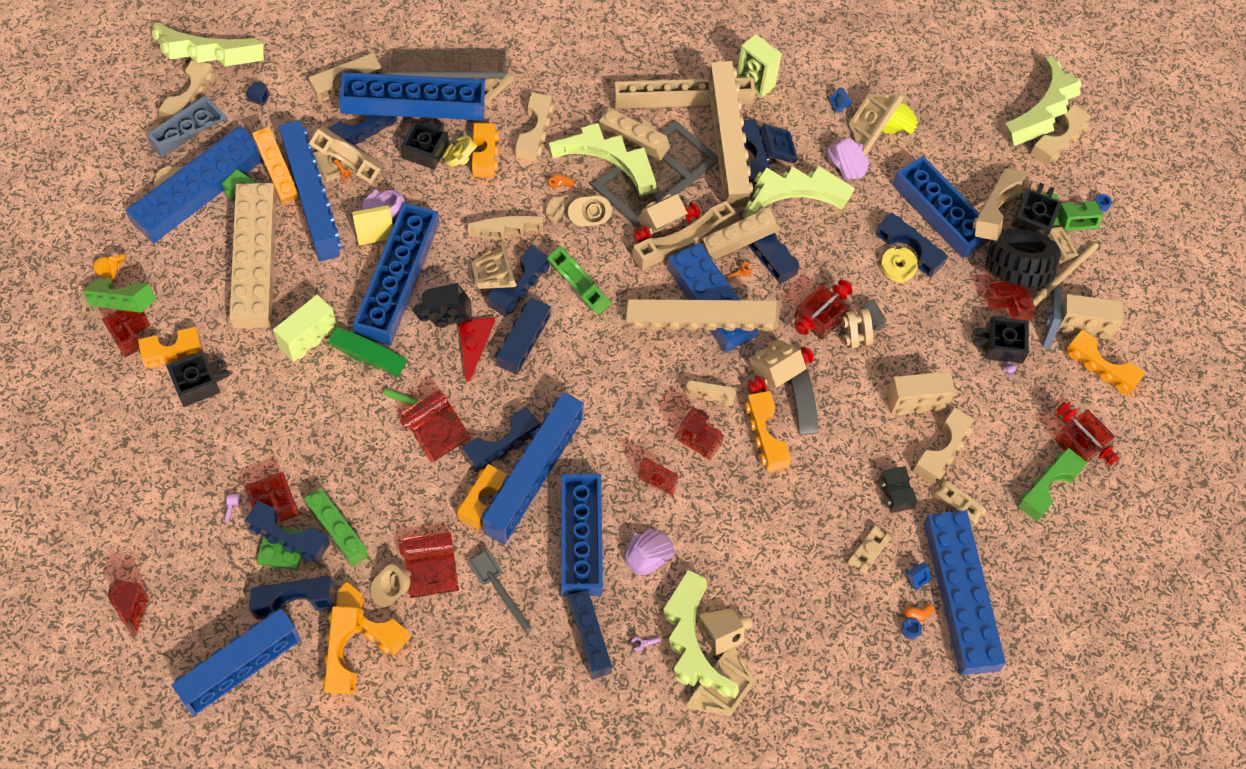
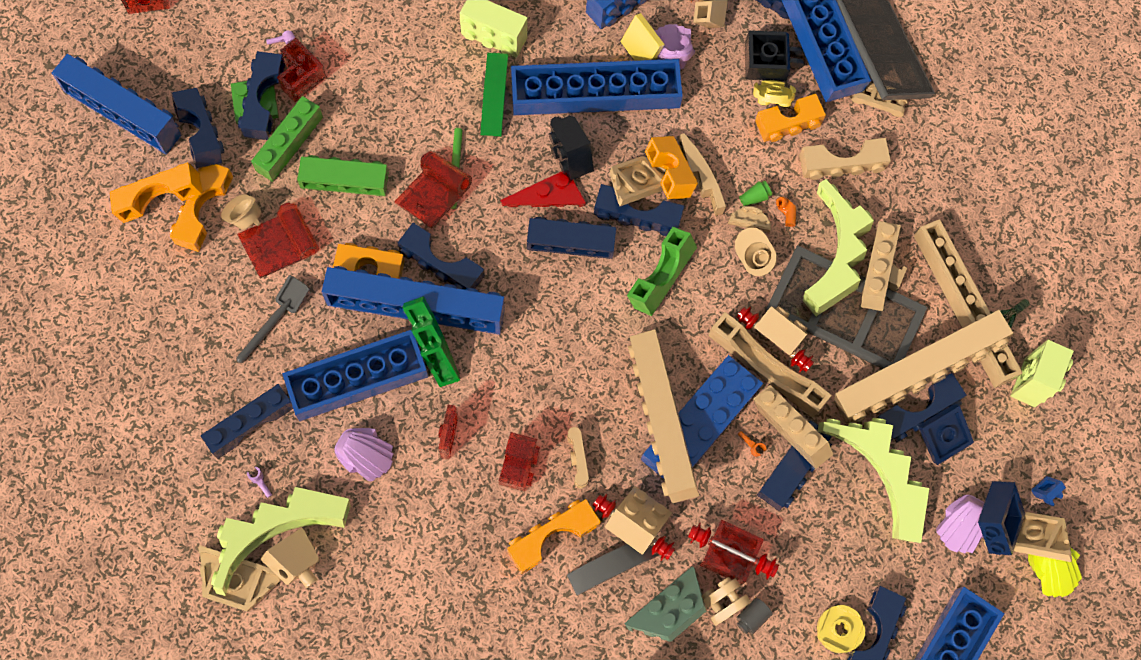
camera: 70 degrees right, 10 degrees up
none -> bright green brick [297,155,389,196]
none -> green slope [403,296,461,387]
none -> sand green wing [624,566,706,642]
none -> light orange arch [645,136,698,199]
none -> bright green cone [739,180,772,206]
none -> dark blue window [978,481,1025,555]
none -> plant [990,299,1030,328]

